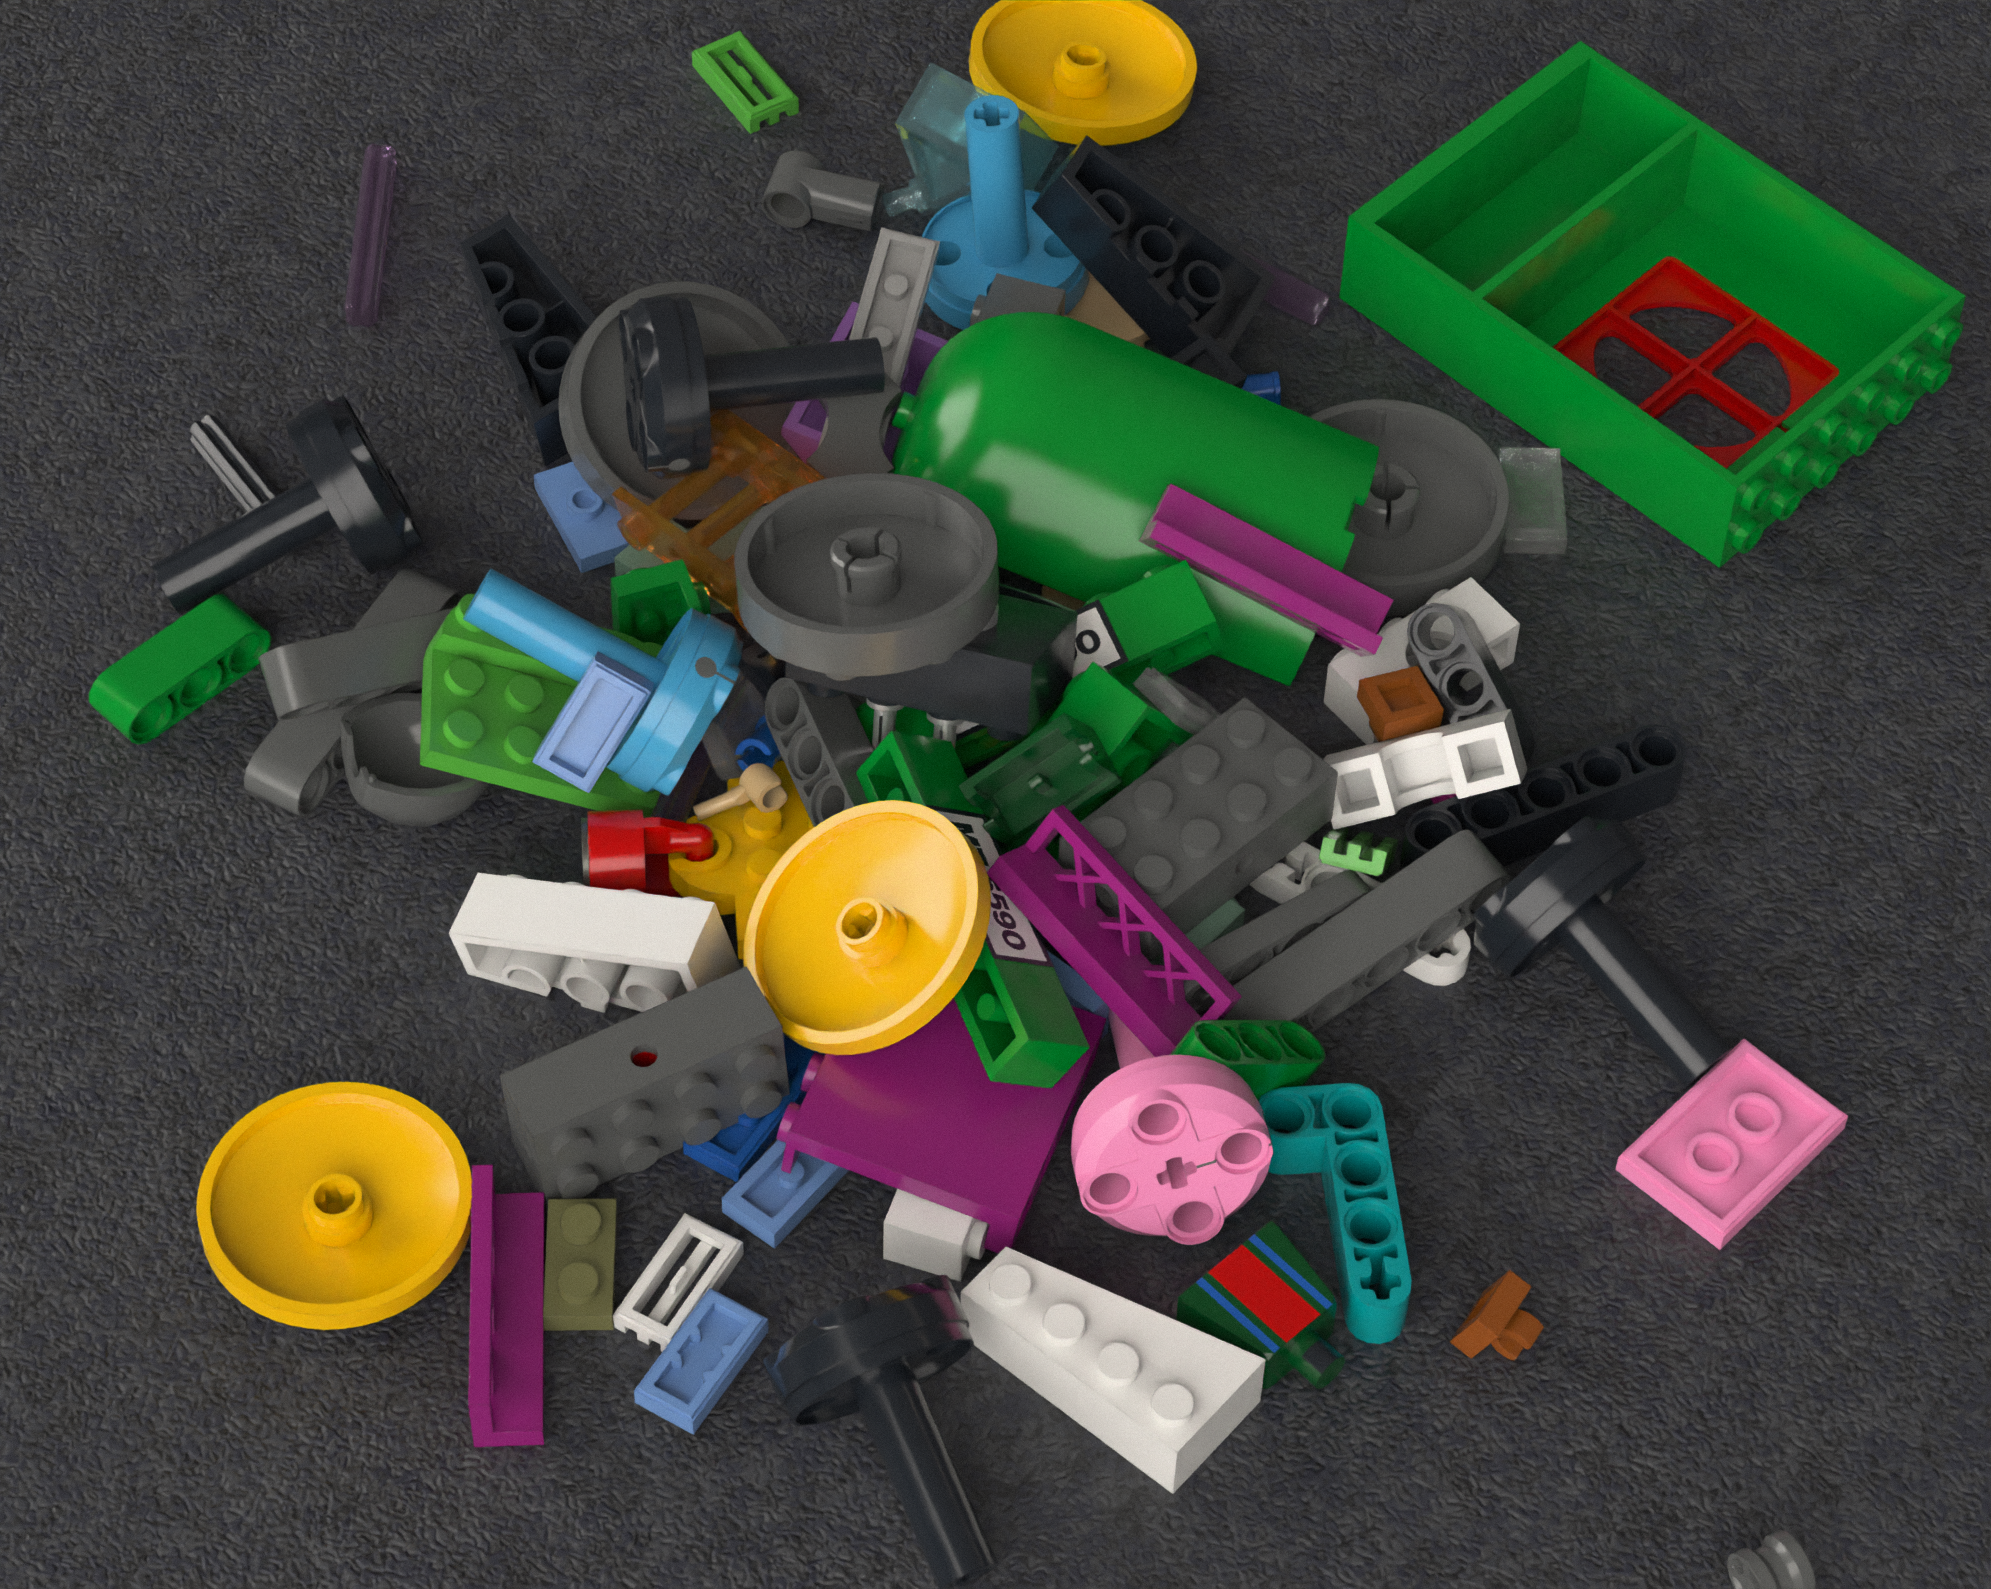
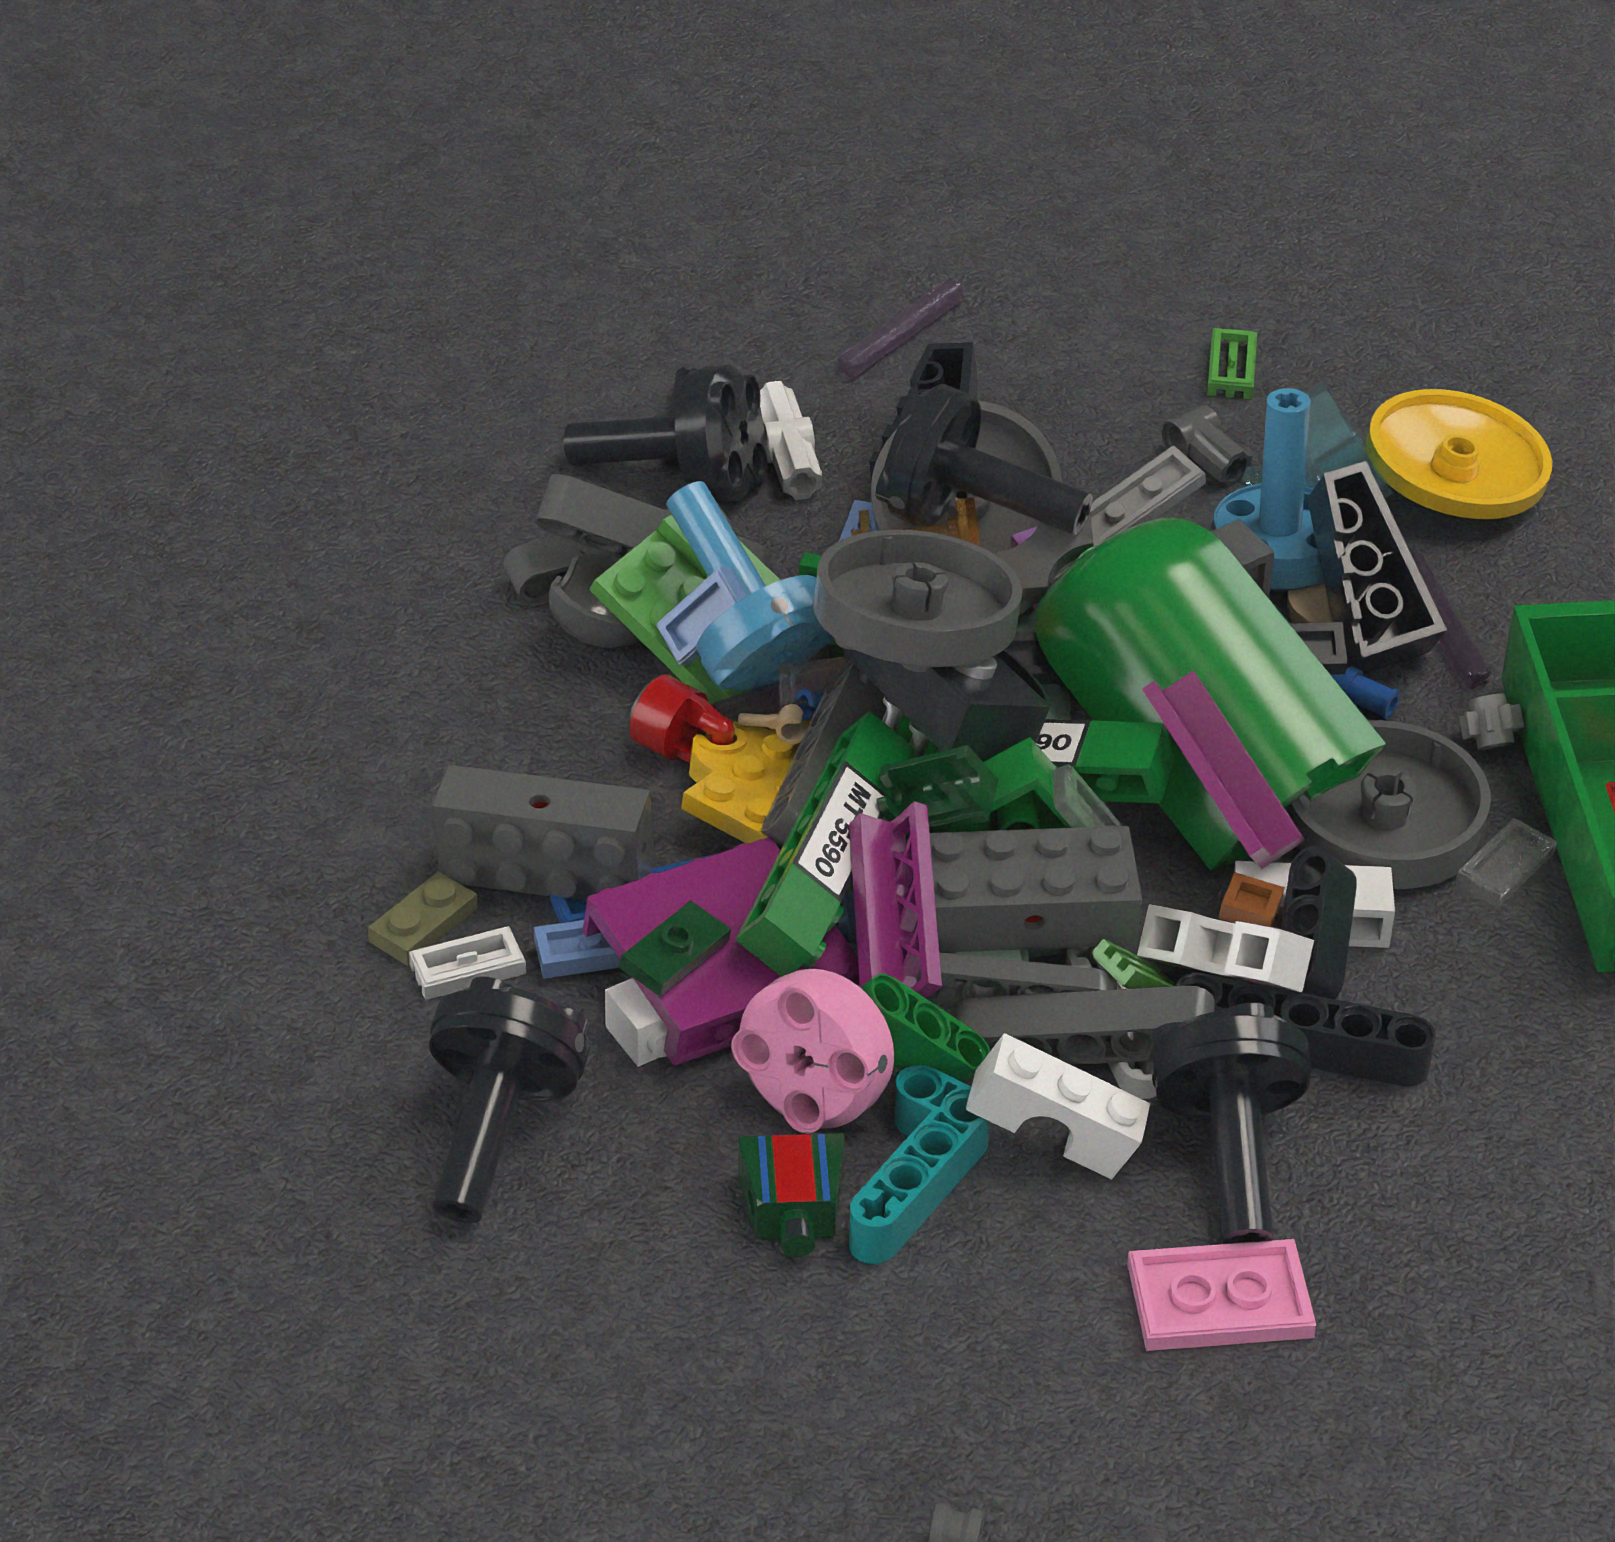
camera: 40 degrees right, 10 degrees down
green beam [89,594,271,745] -> none
yellow dish [196,1082,472,1330] -> none
white wedge [449,873,741,1013] -> none
magenta fence [468,1165,545,1447] -> none
medium blue plate [634,1288,769,1435] -> none
yellow dish [743,800,991,1055] -> none
white wedge [961,1247,1266,1494] -> none
dark orange tile [1450,1270,1544,1361] -> none
none -> dark green plate [619,900,731,997]
none -> white piece [760,381,822,500]
none -> white arch [966,1033,1150,1180]
none -> light grey gear [1459,693,1524,750]

